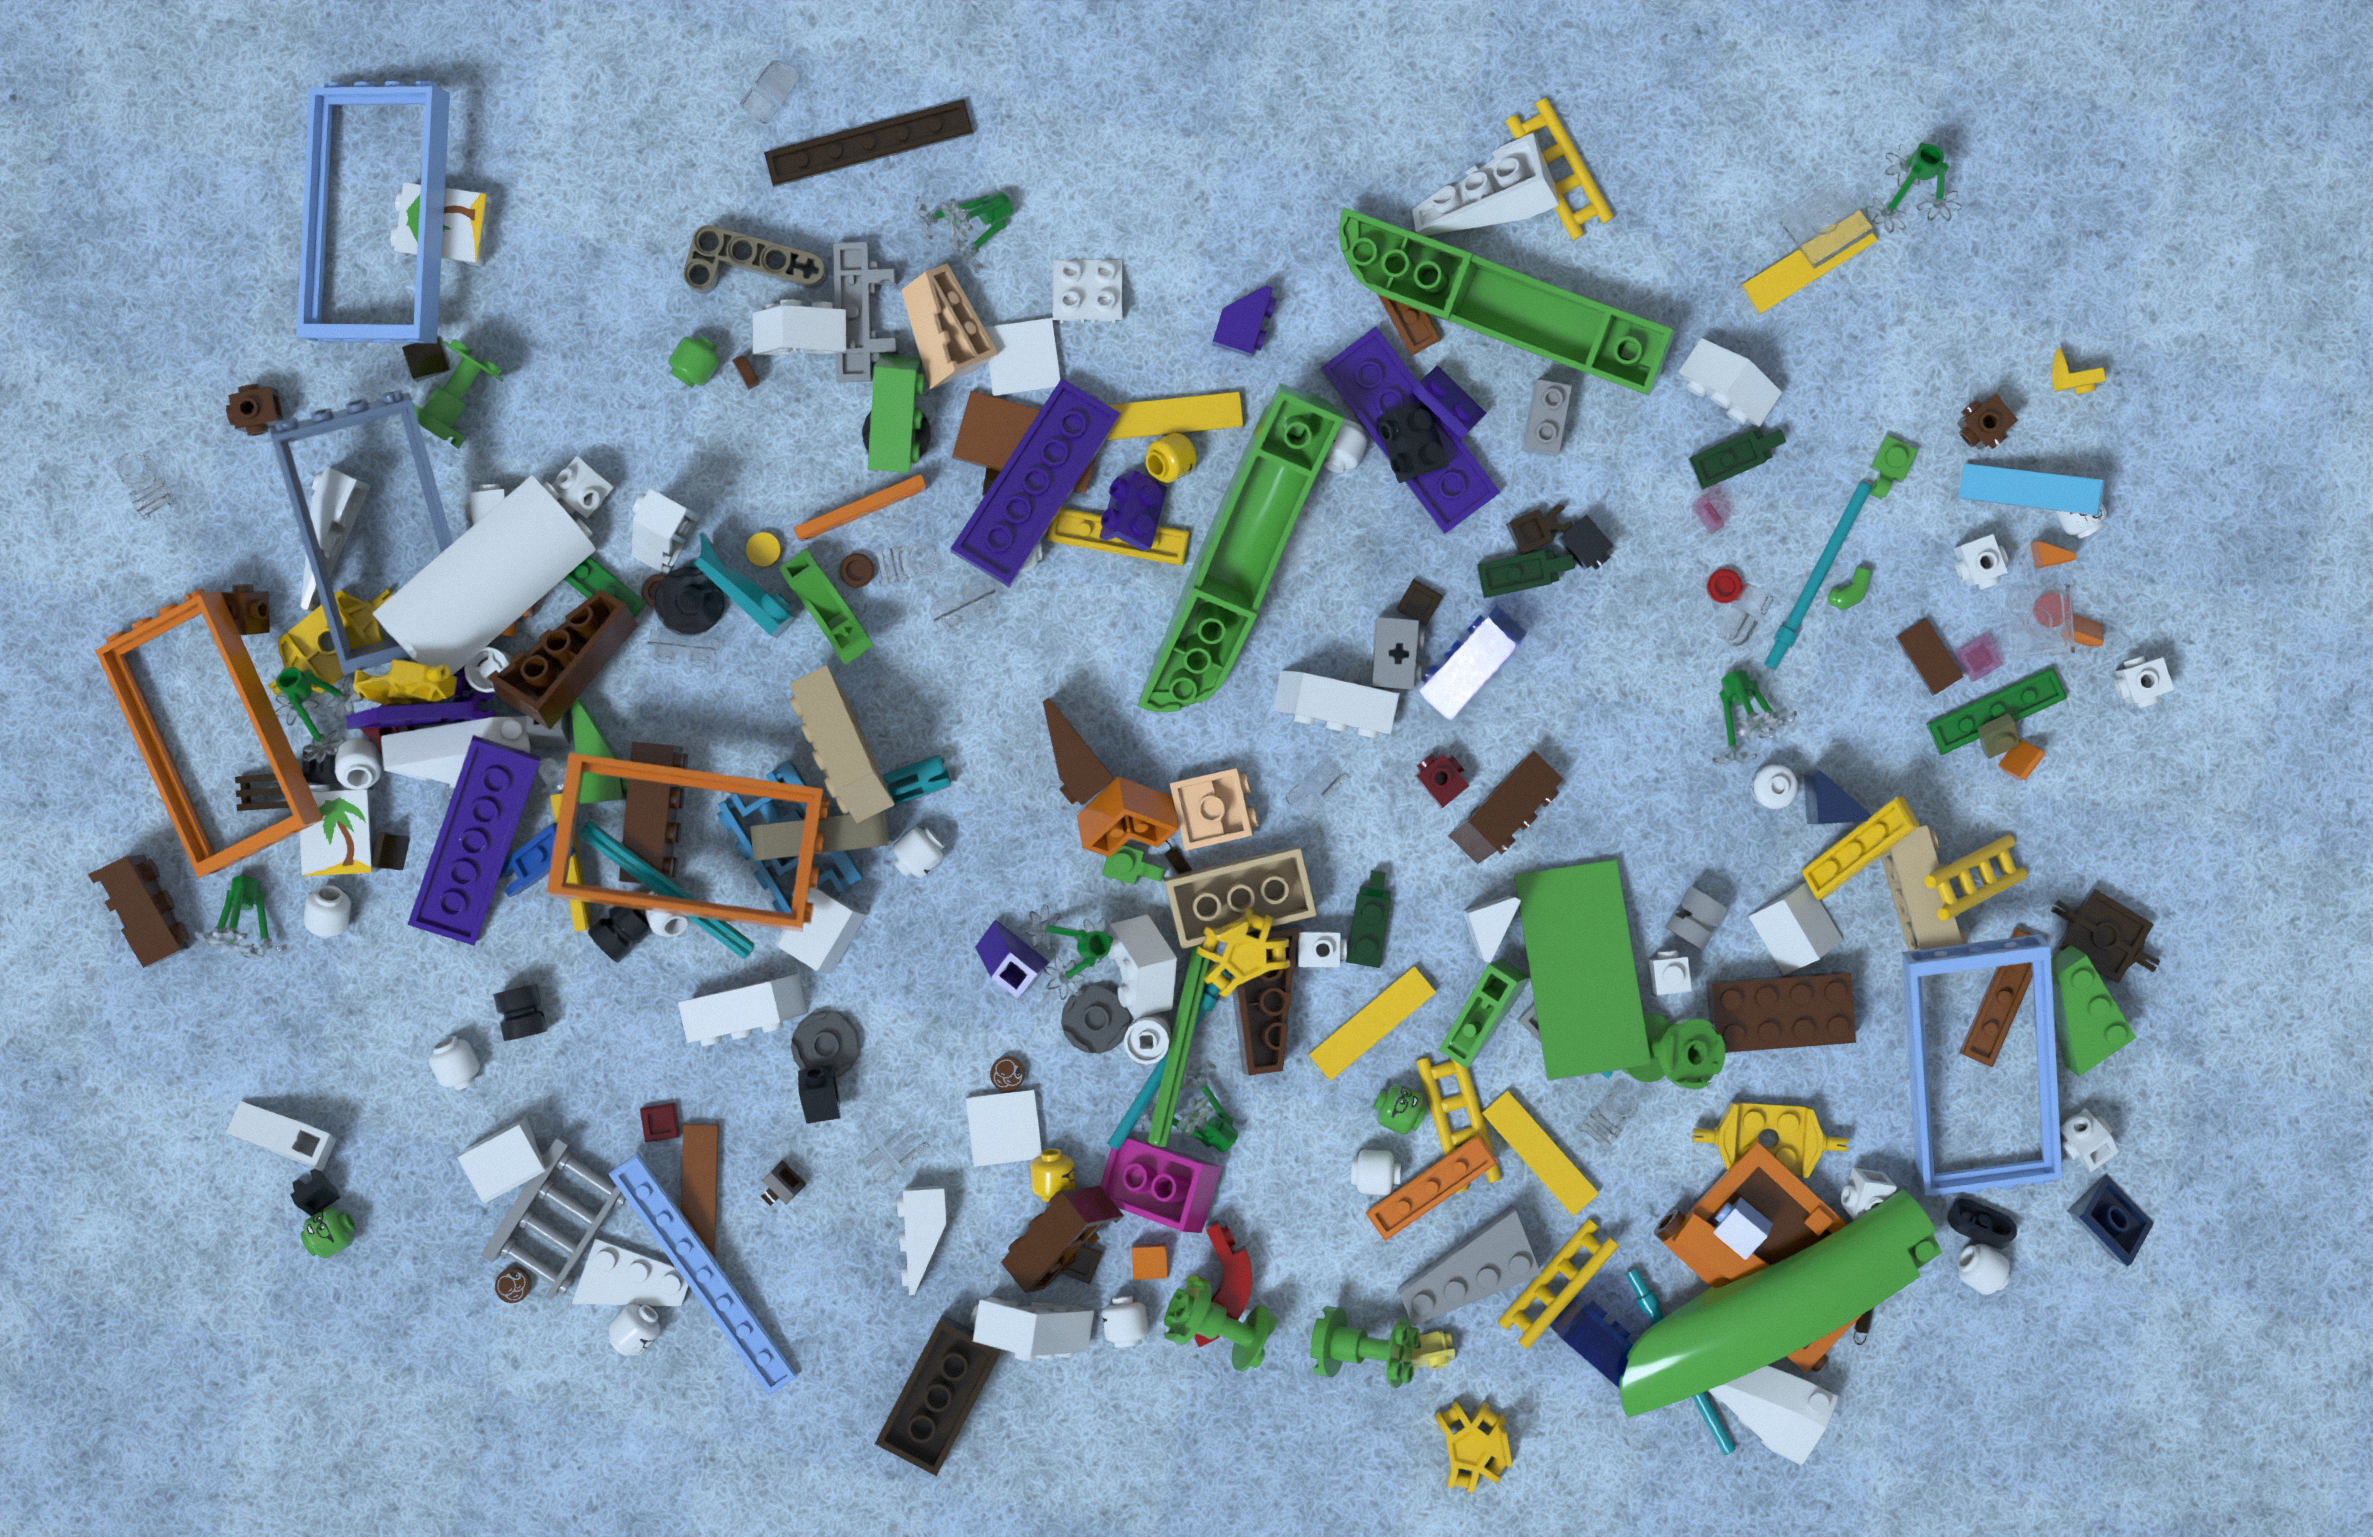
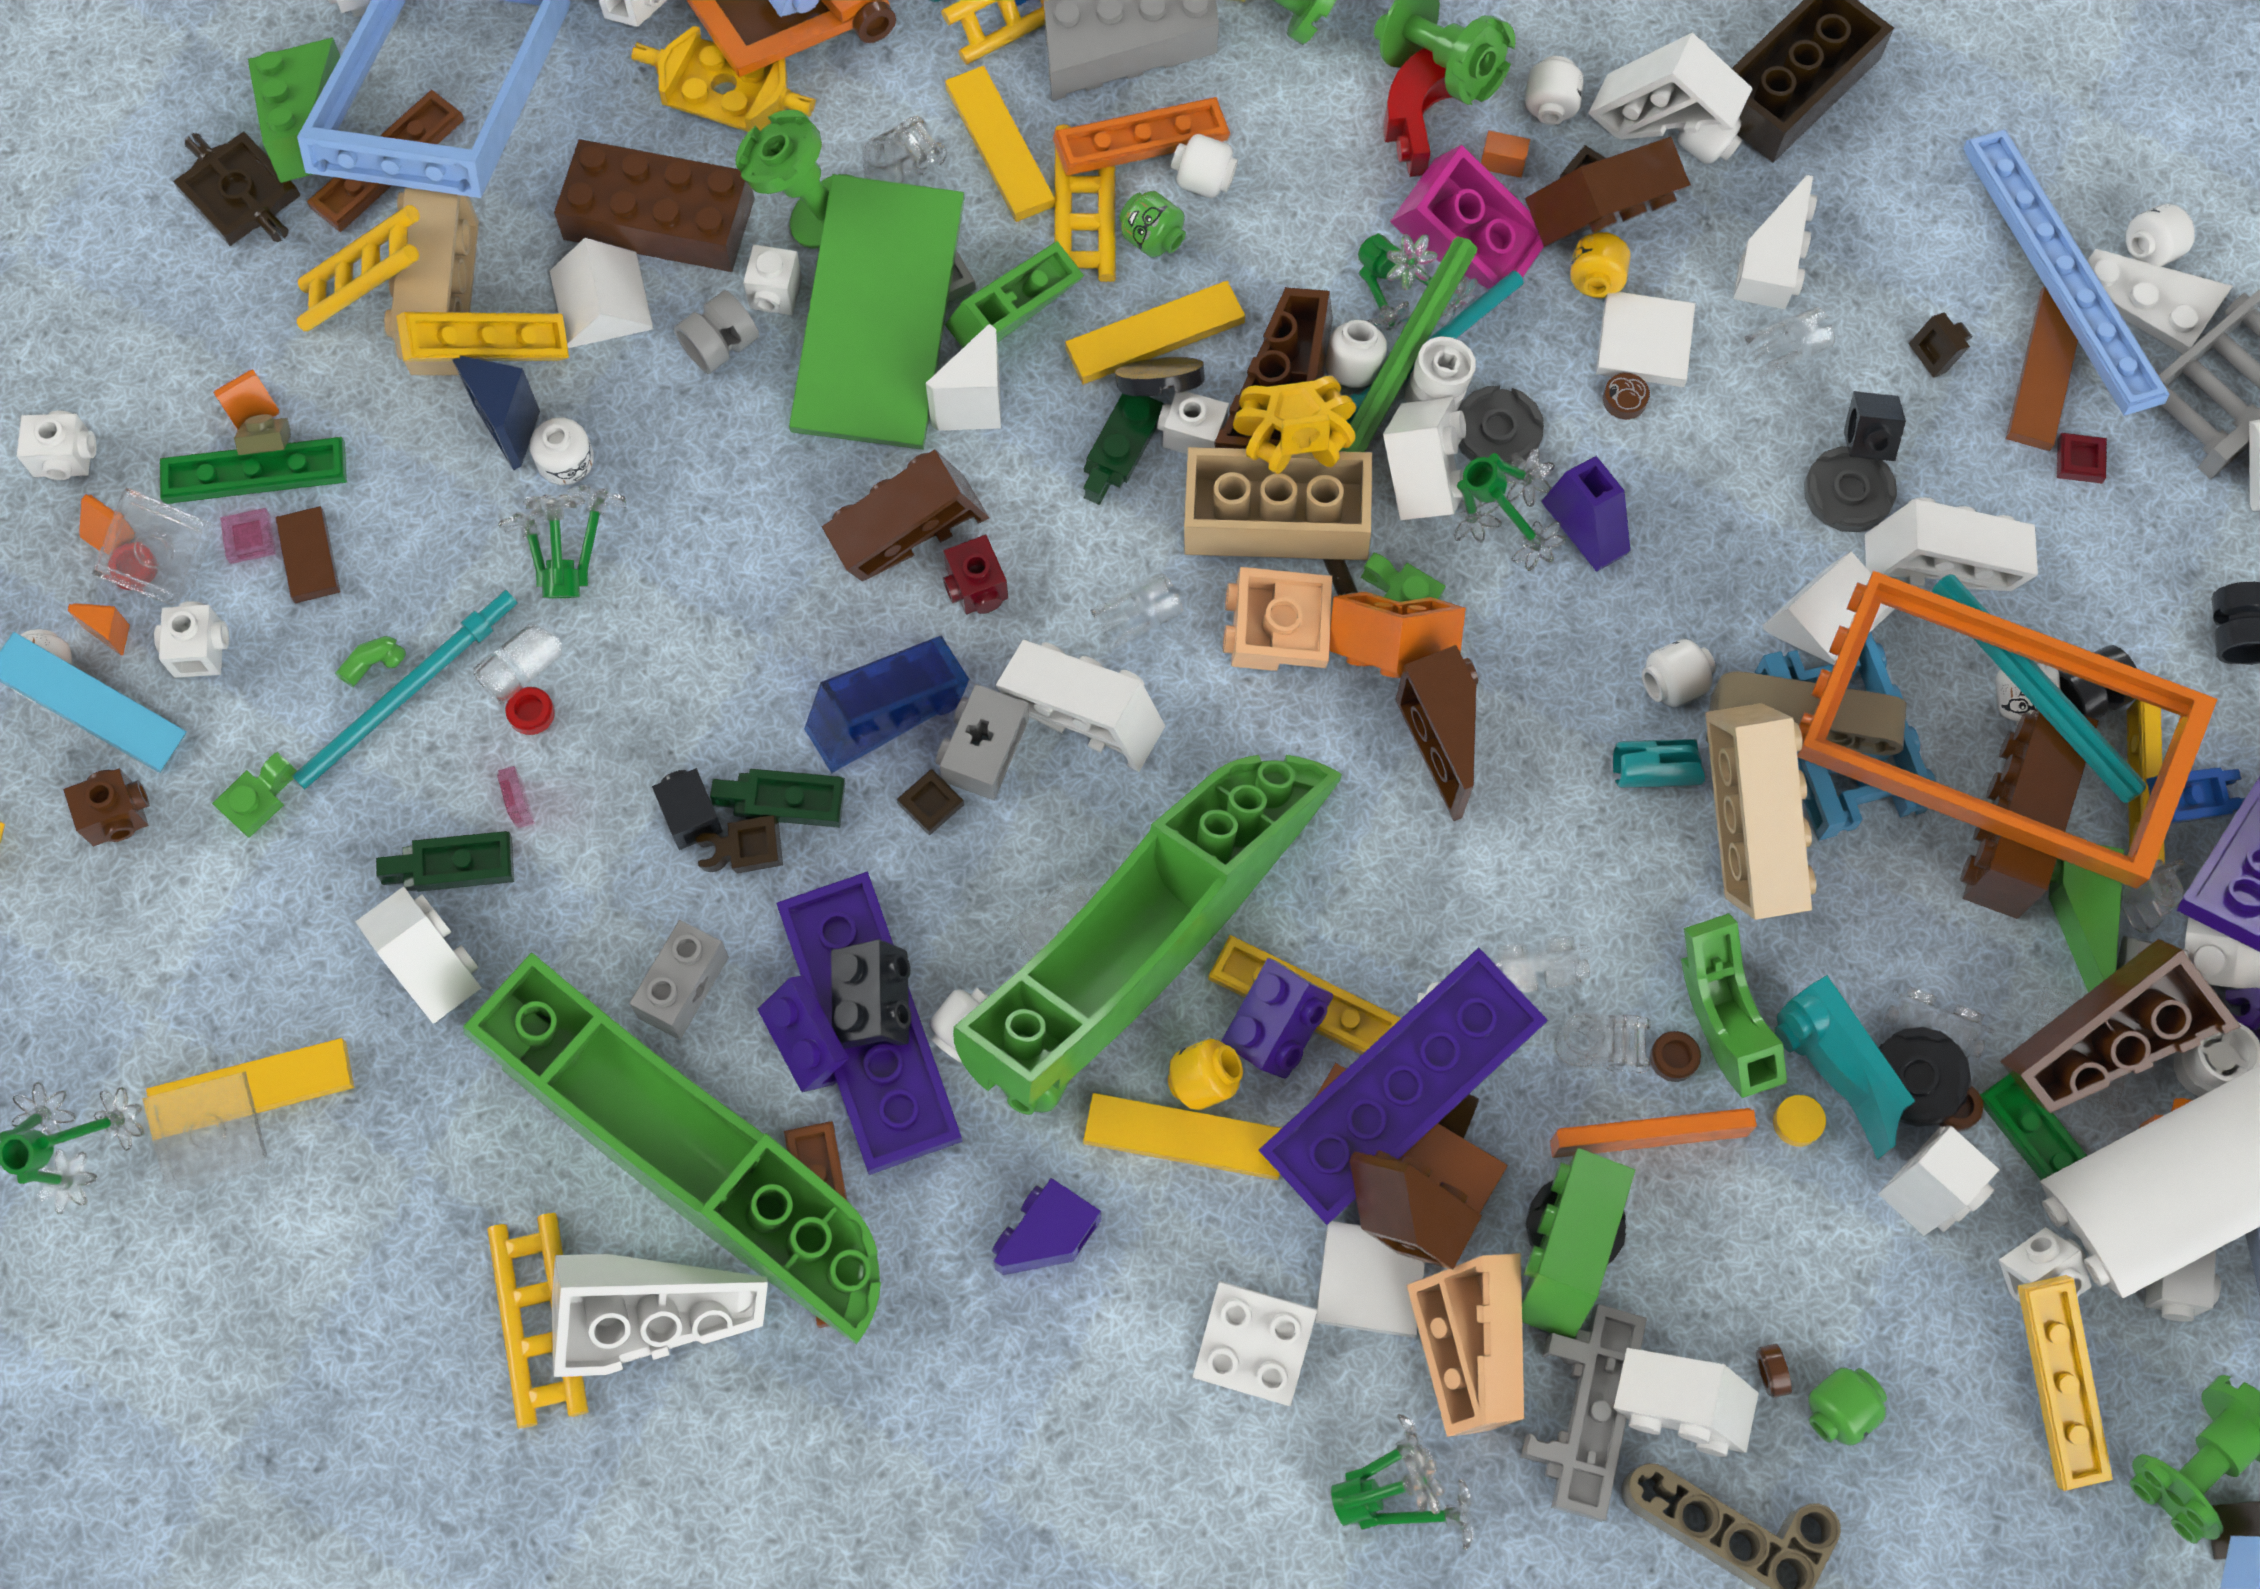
camera: 165 degrees left, 20 degrees down
none -> black tile [1115,357,1205,396]
none -> white head [1325,320,1387,388]
none -> reddish brown slope [1349,1150,1482,1270]
none -> yellow tile [2017,1275,2113,1491]

